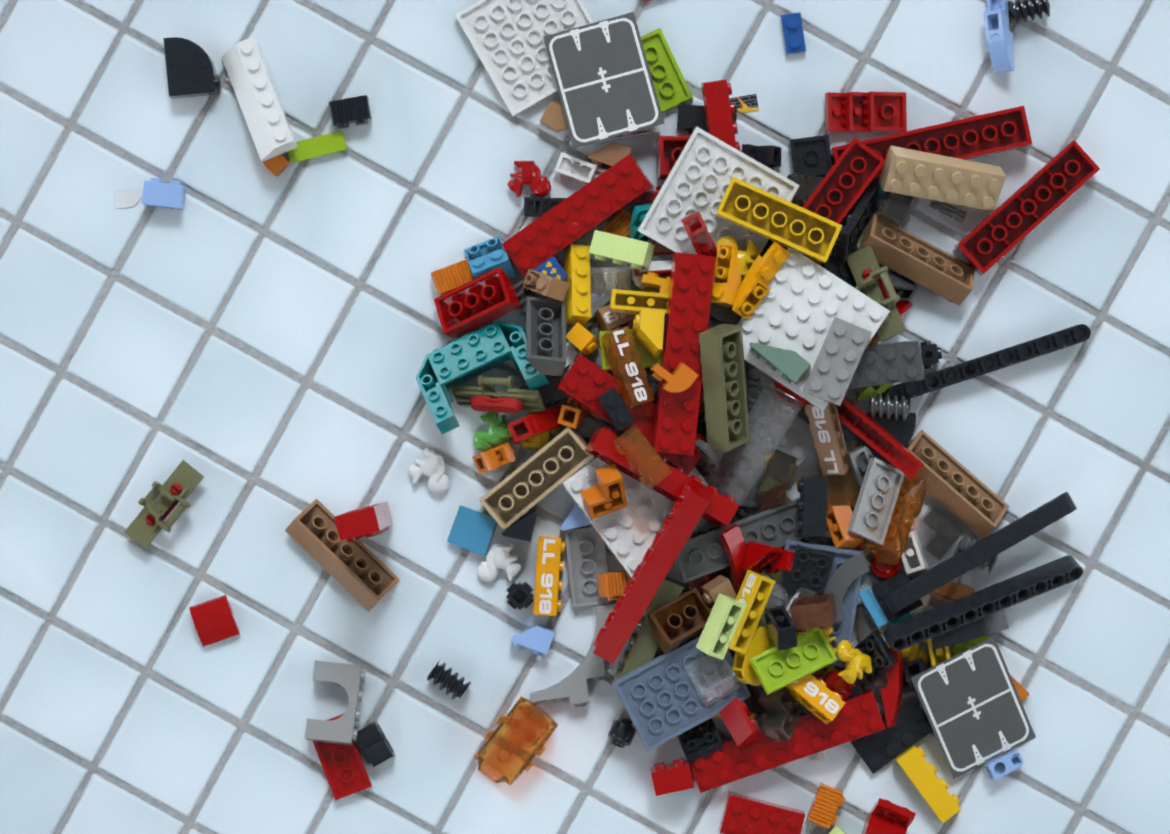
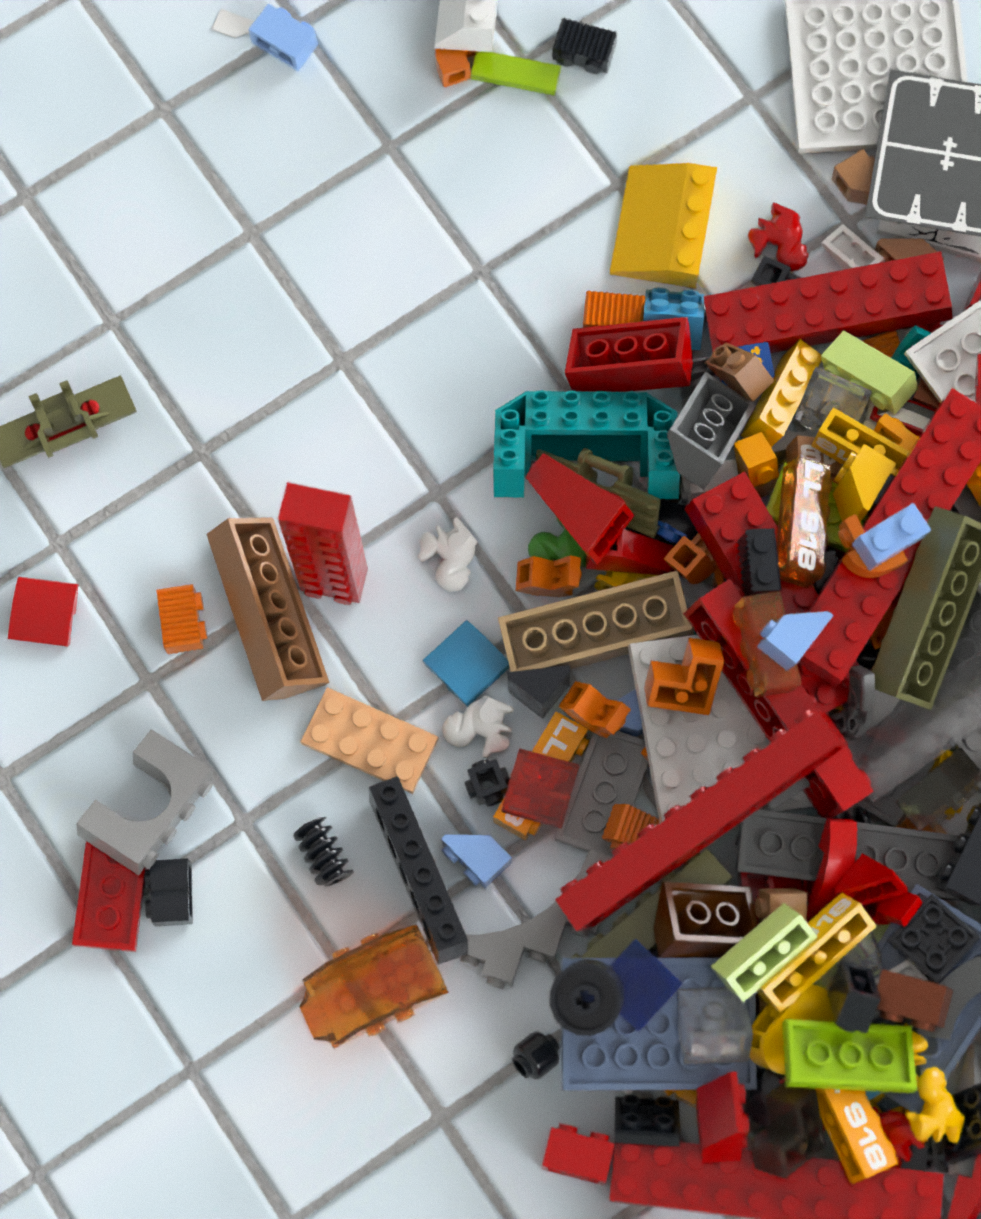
camera: 30 degrees right, 15 degrees down
none -> orange brick [156,584,208,654]
none -> light nougat plate [301,687,439,794]
none -> black brick [369,776,468,965]
none -> clear red slope [501,748,580,829]
none -> red slope [525,453,635,565]
none -> black wheel [549,959,625,1036]
none -> orange brick [558,681,631,739]
none -> yellow slope [609,163,717,289]
none -> clear blue tile [610,939,683,1032]
none -> blue plate [657,521,688,545]
none -> light blue slope [757,611,833,671]
none -> light blue brick [852,503,931,571]

